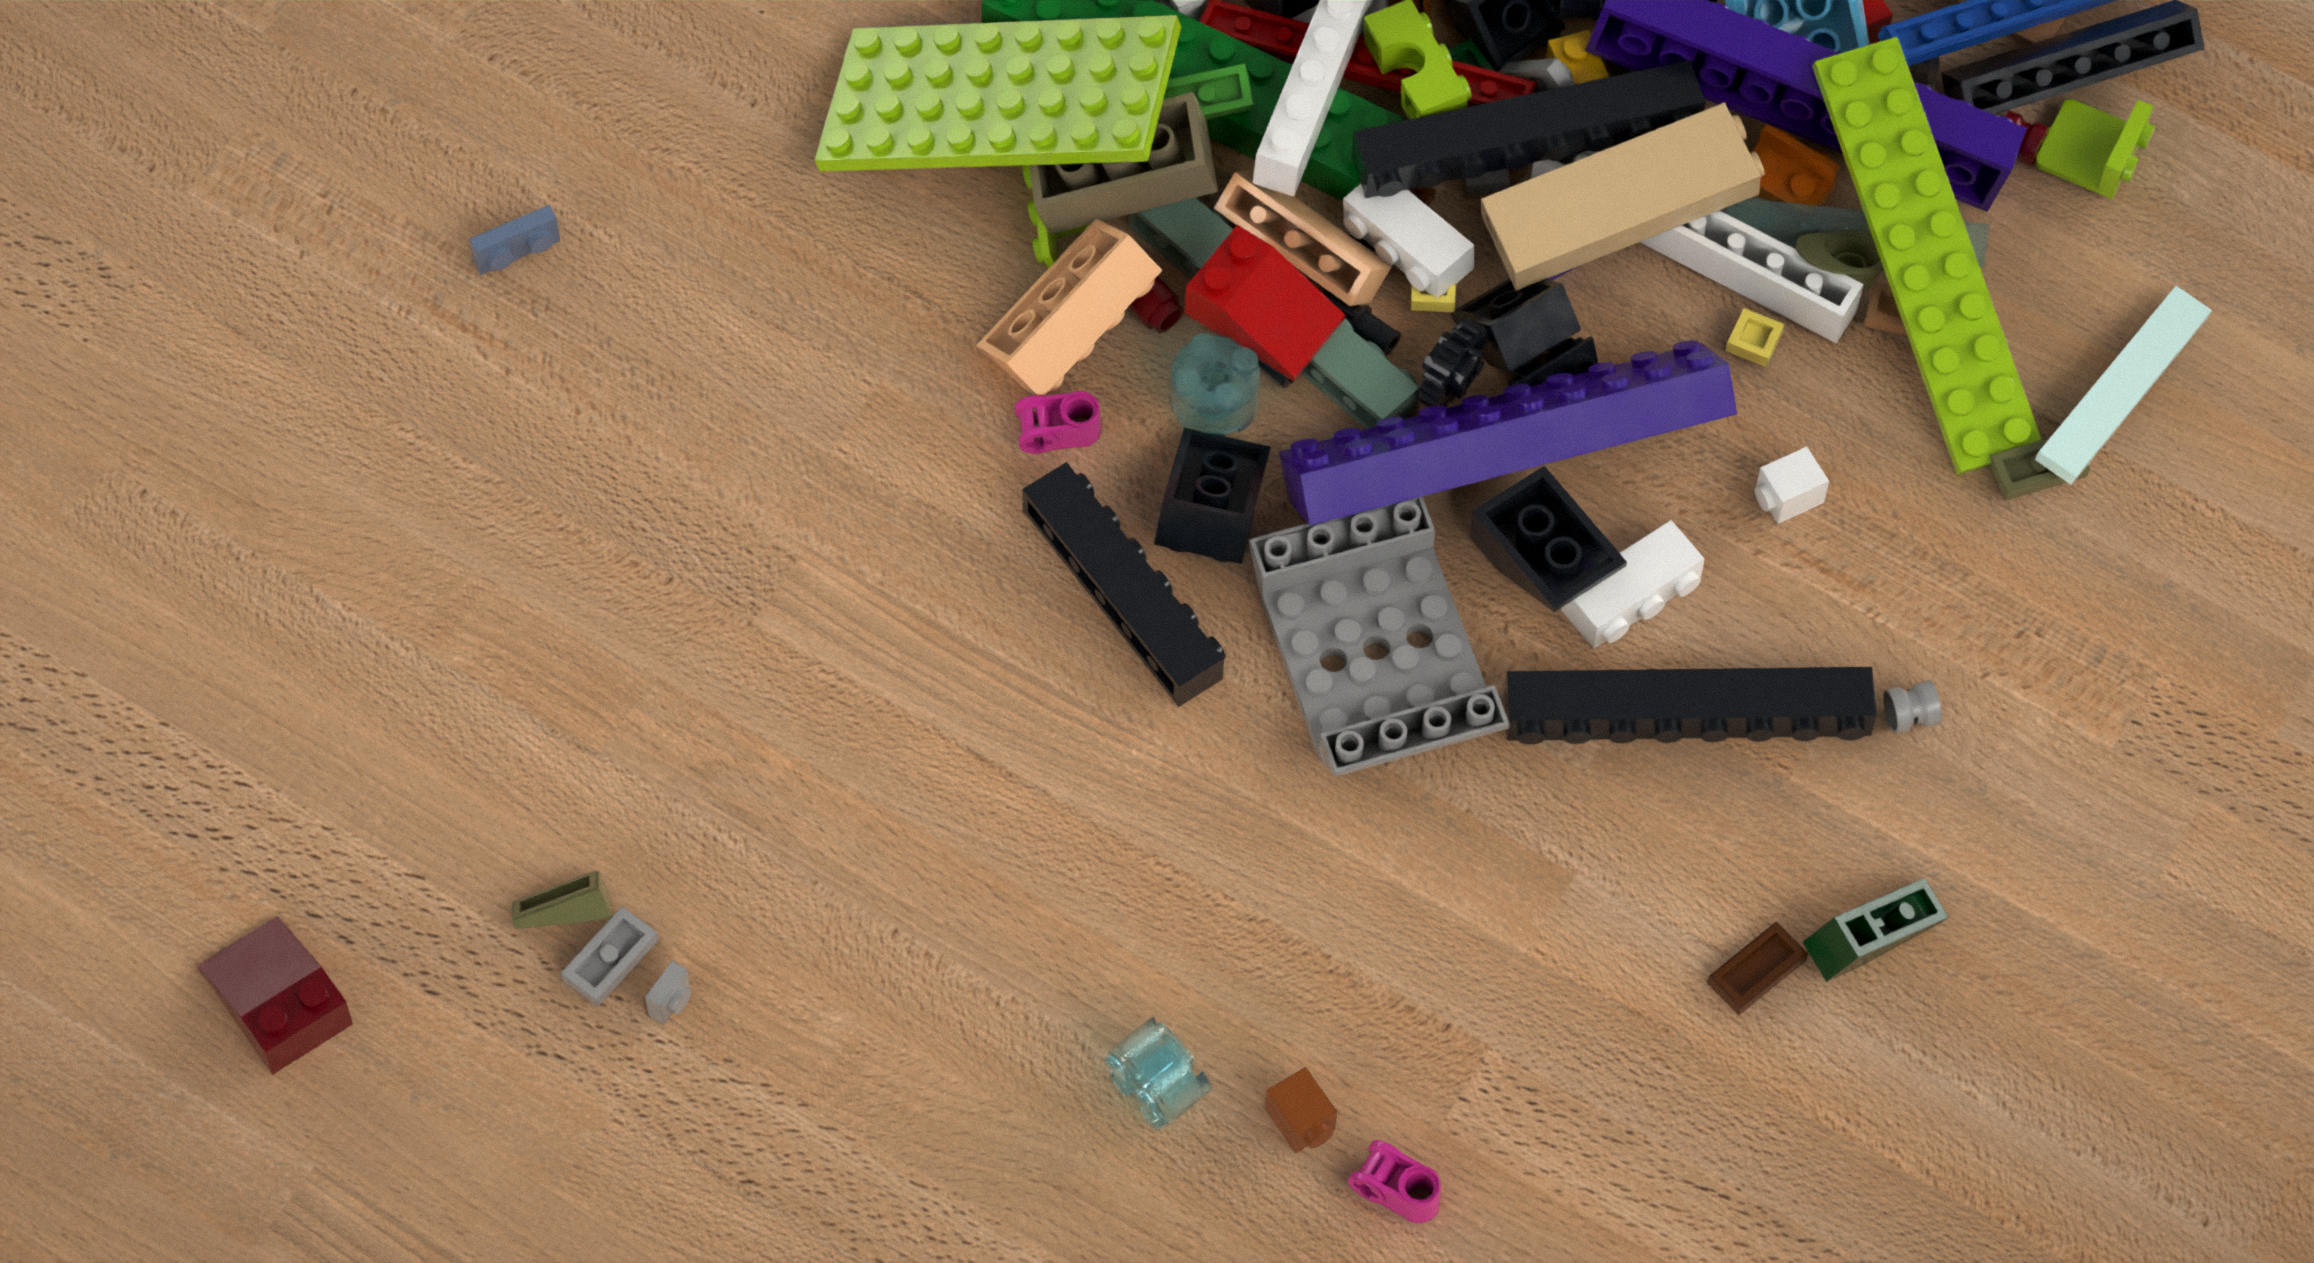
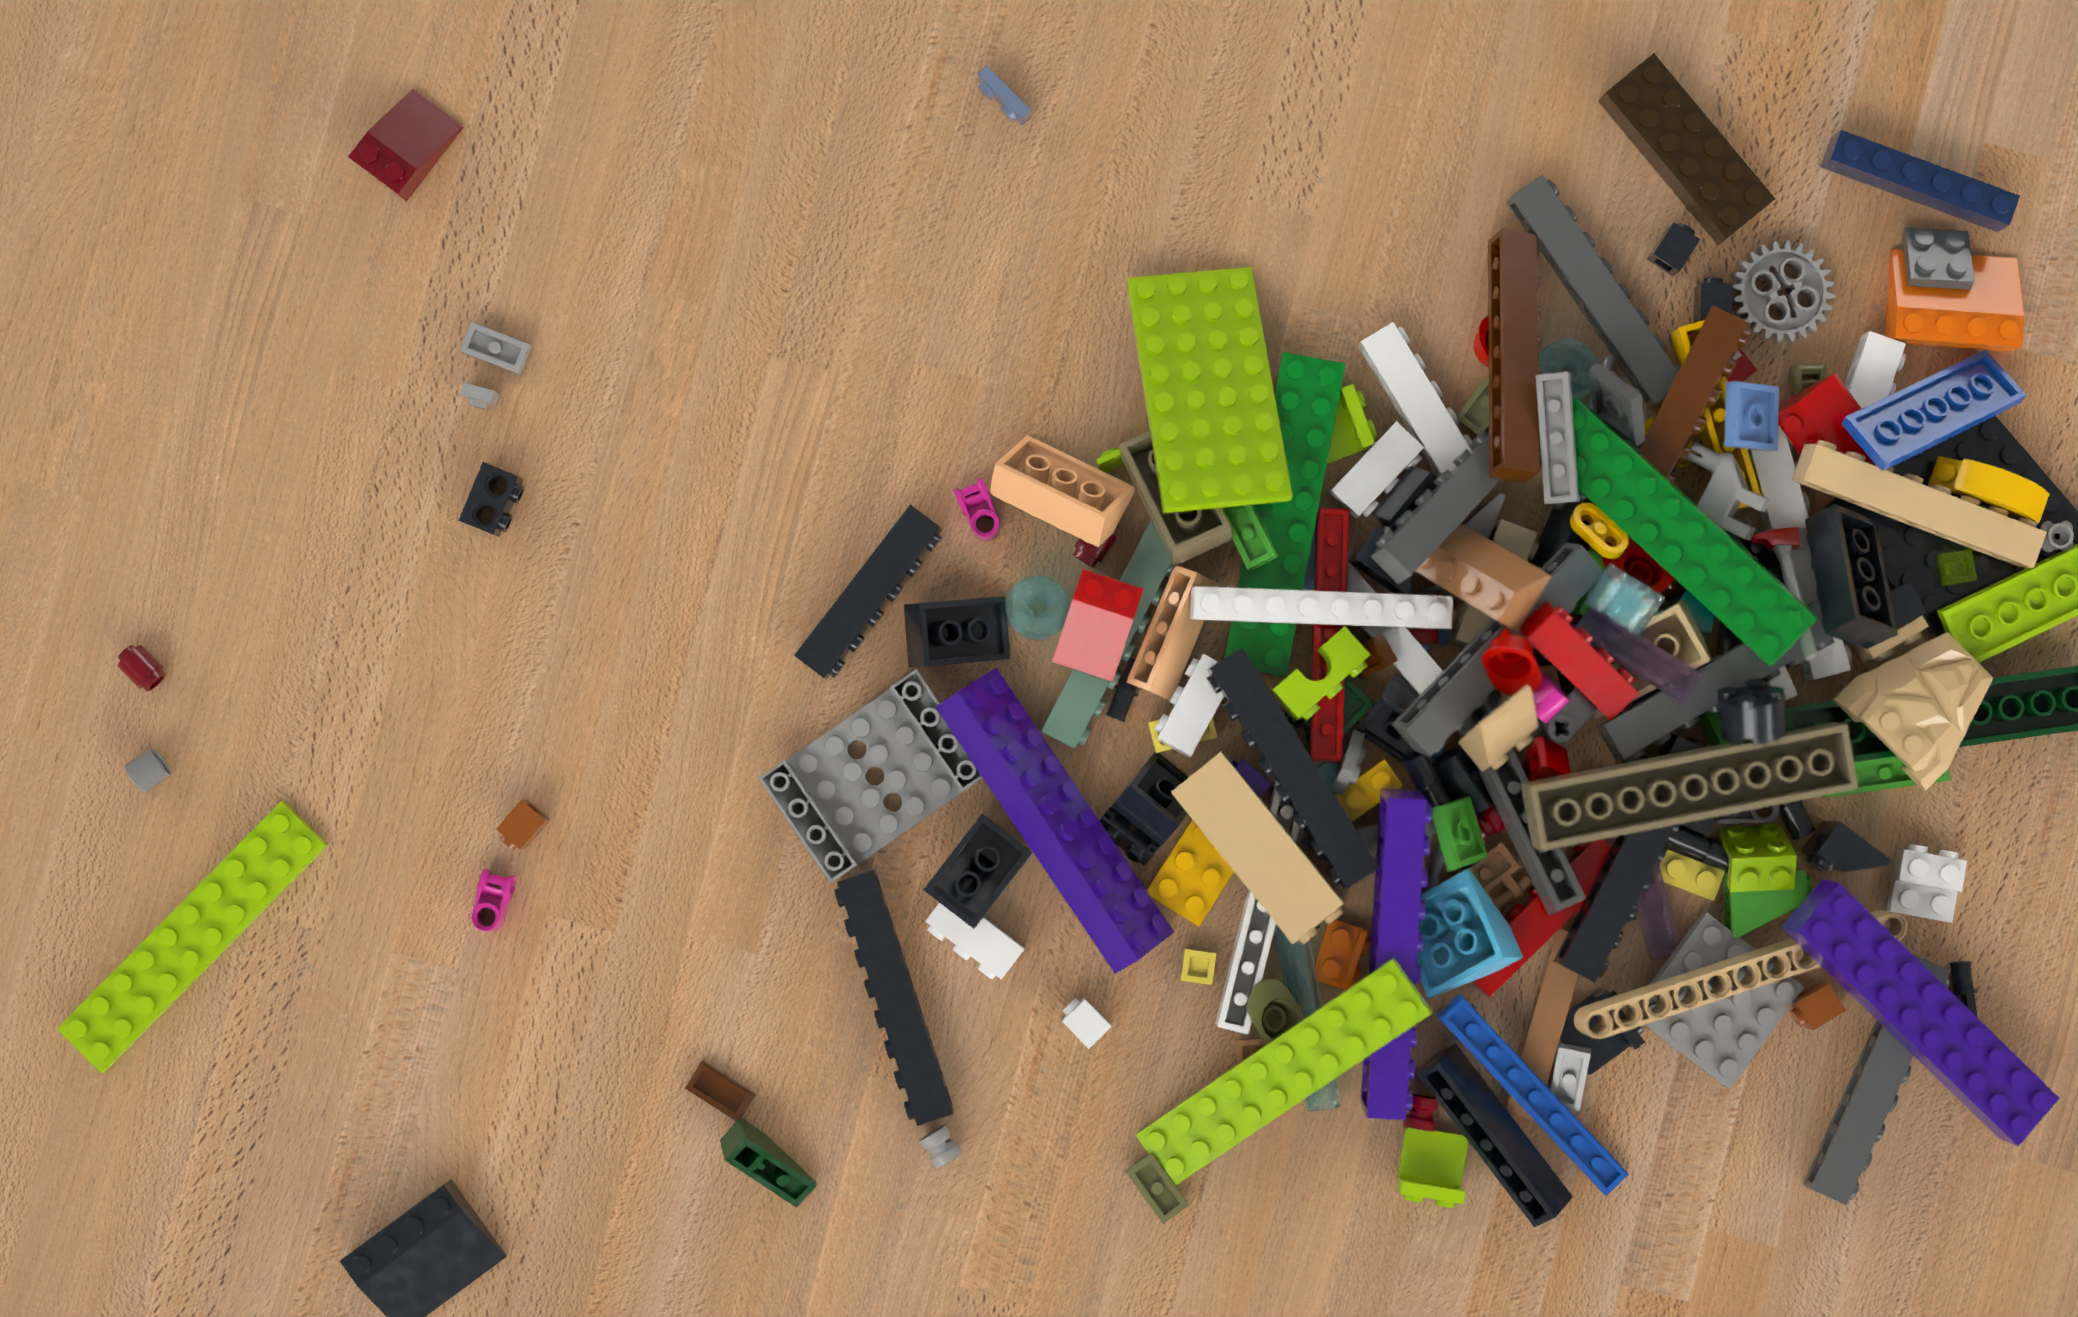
camera: 75 degrees right, 25 degrees up
olive slope [512,870,613,929] -> none
clear light blue brick [1104,1017,1212,1131] -> none
black gear [1418,318,1488,408] -> none
light aqua tile [2035,286,2212,485] -> none
none -> black brick [458,462,525,537]
none -> yellow plate [1146,819,1234,927]

